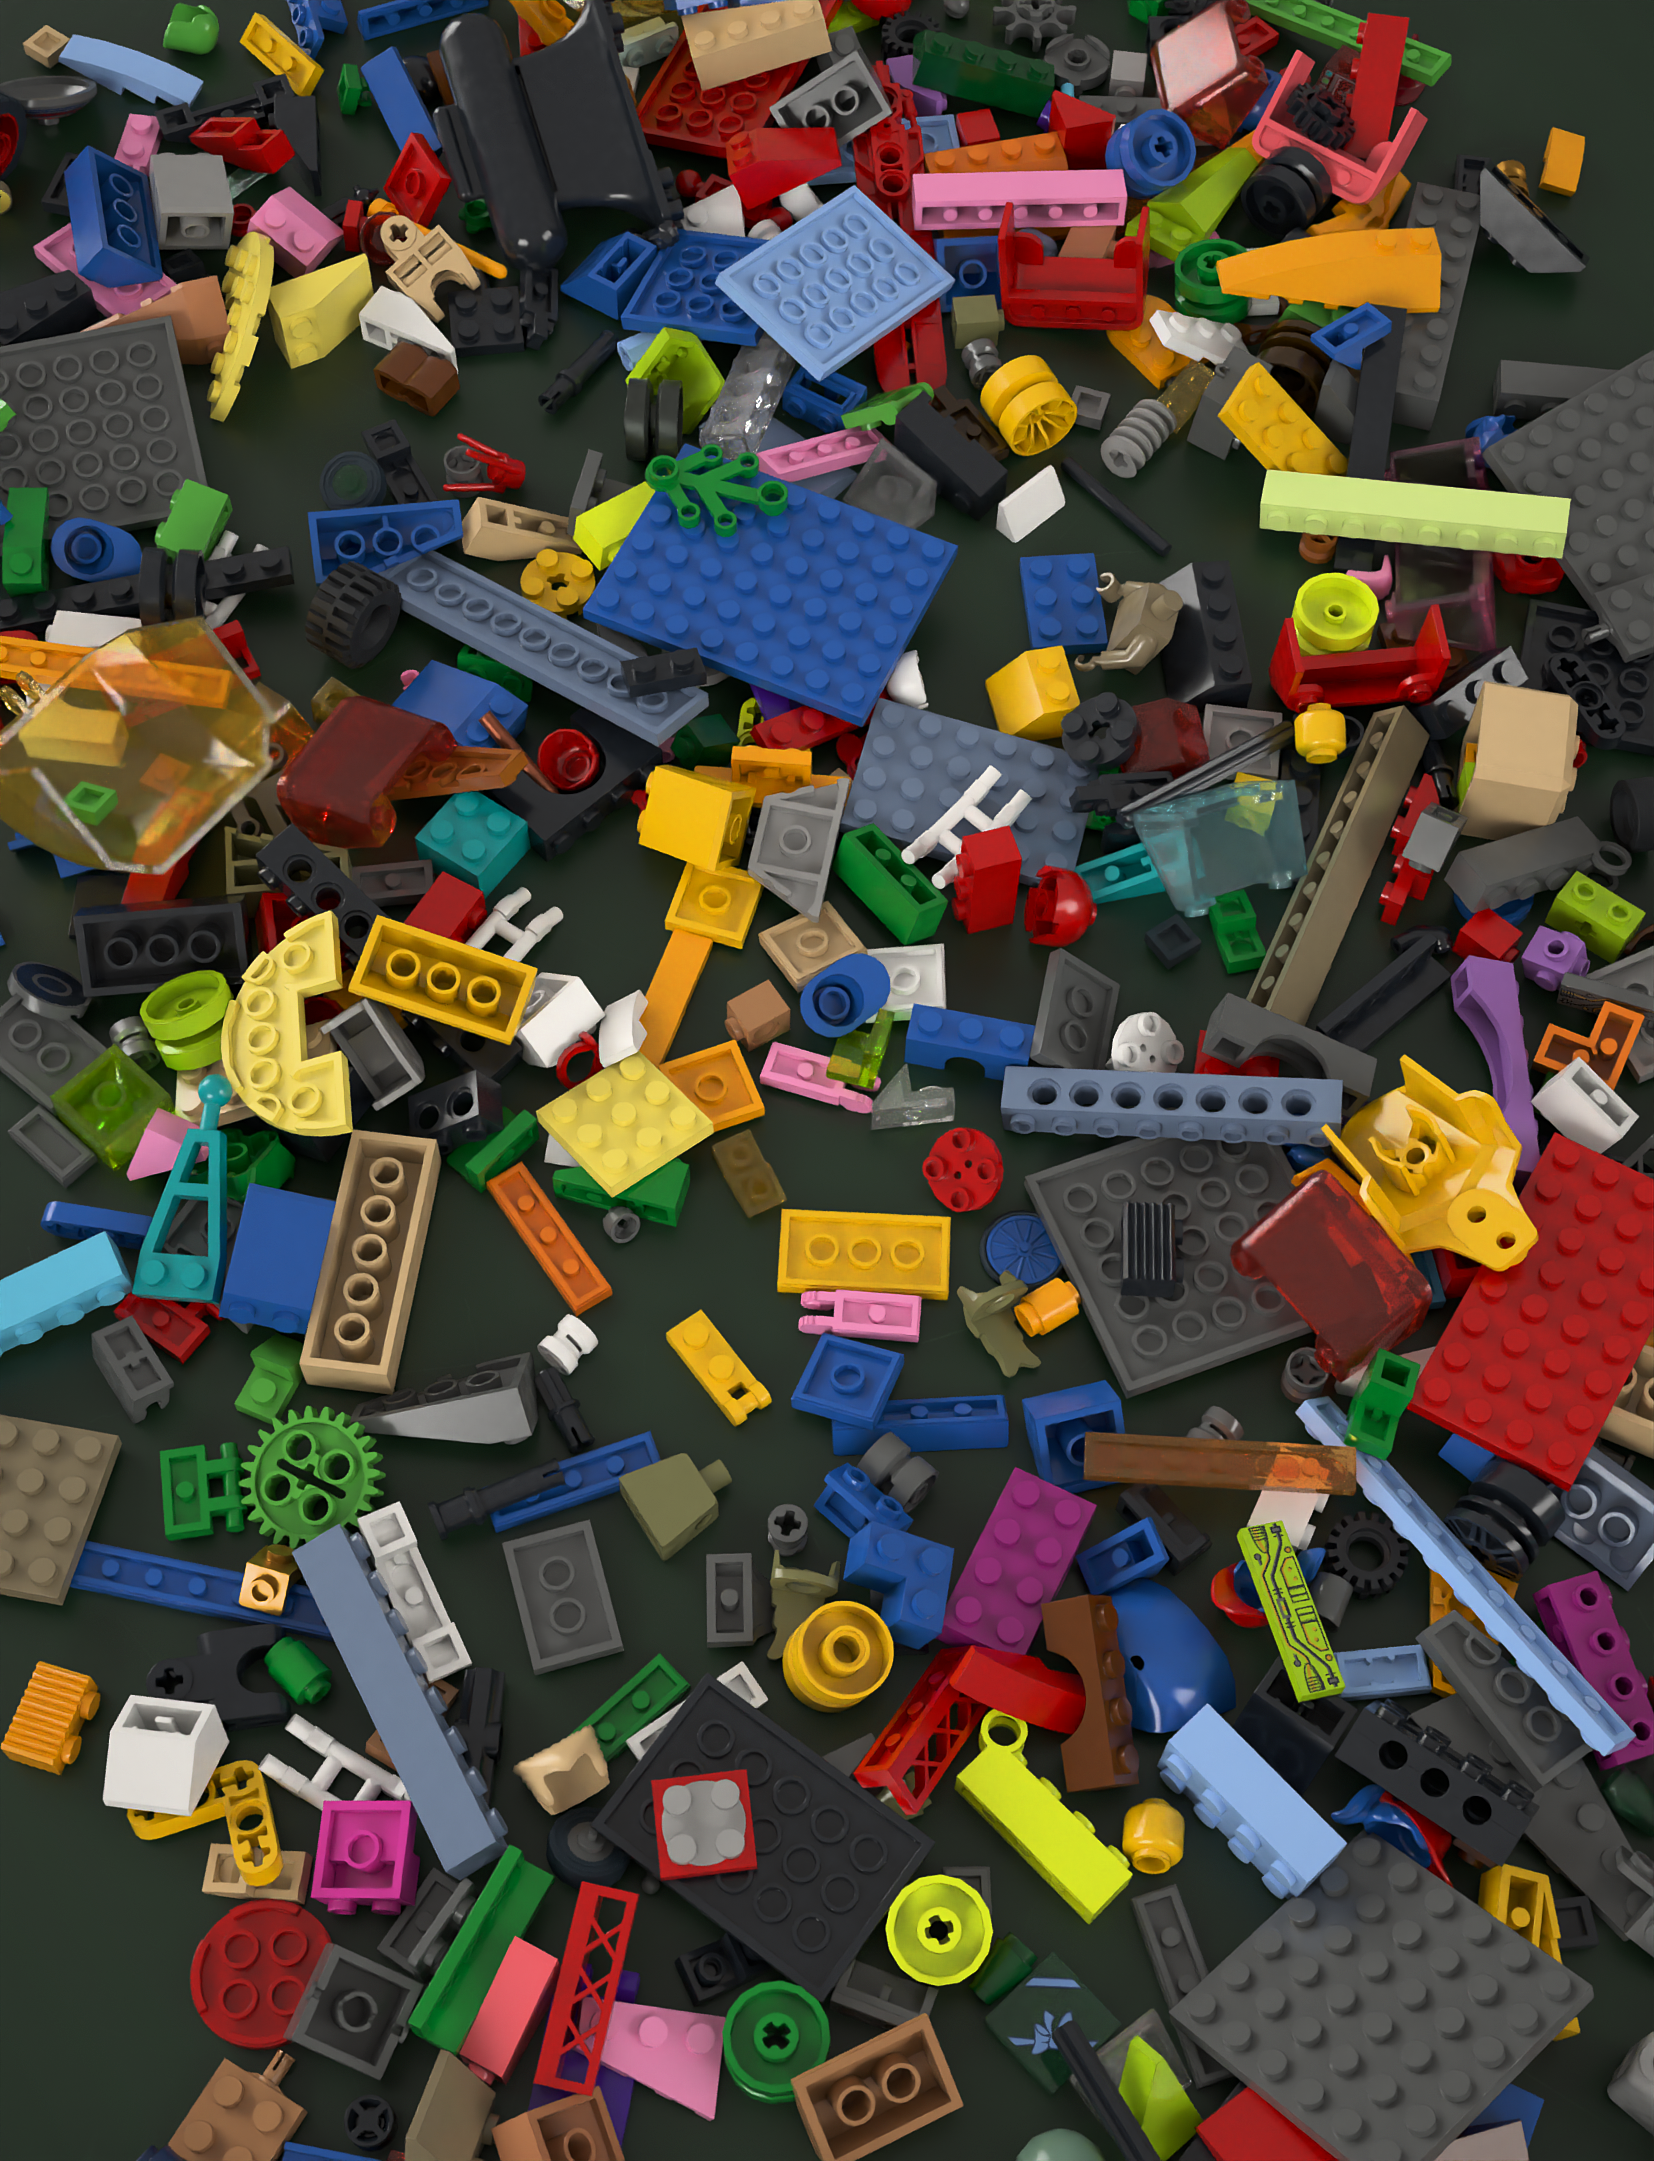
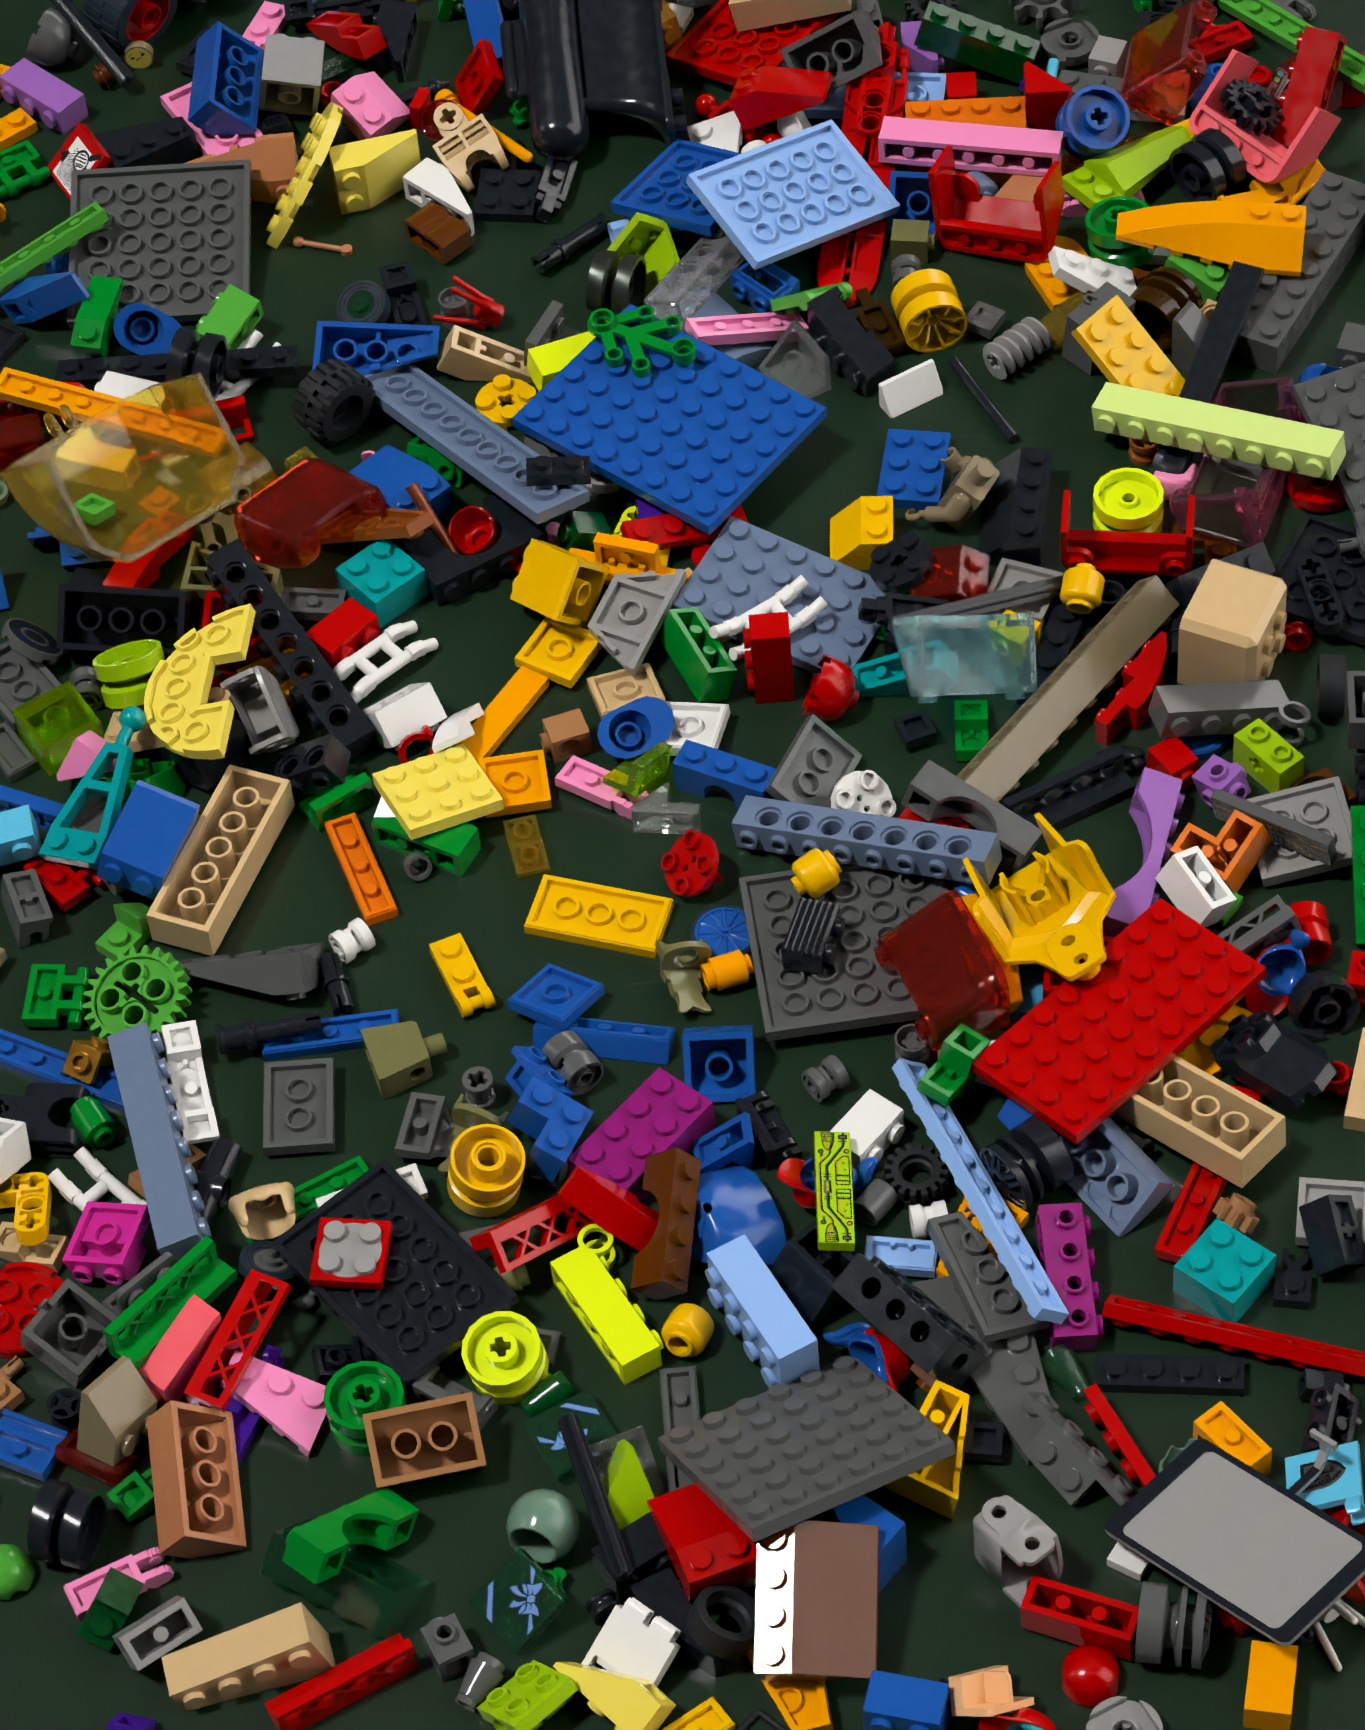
camera: 20 degrees right, 10 degrees down
yellow slope [348,915,538,1045] -> none
blue slope [560,232,657,321] -> none
black piece [619,220,679,249] -> none
bright pink hinge [798,1289,922,1343] -> none
white hair [886,650,928,709] -> none
clear orange plate [1083,1432,1356,1496] -> none
blue slope [1310,302,1392,371] -> none
slope [1402,802,1468,874] -> none
none -> nougat hinge [292,236,353,257]
none -> yellow head [790,848,842,899]
none -> white wheel [908,1200,948,1240]

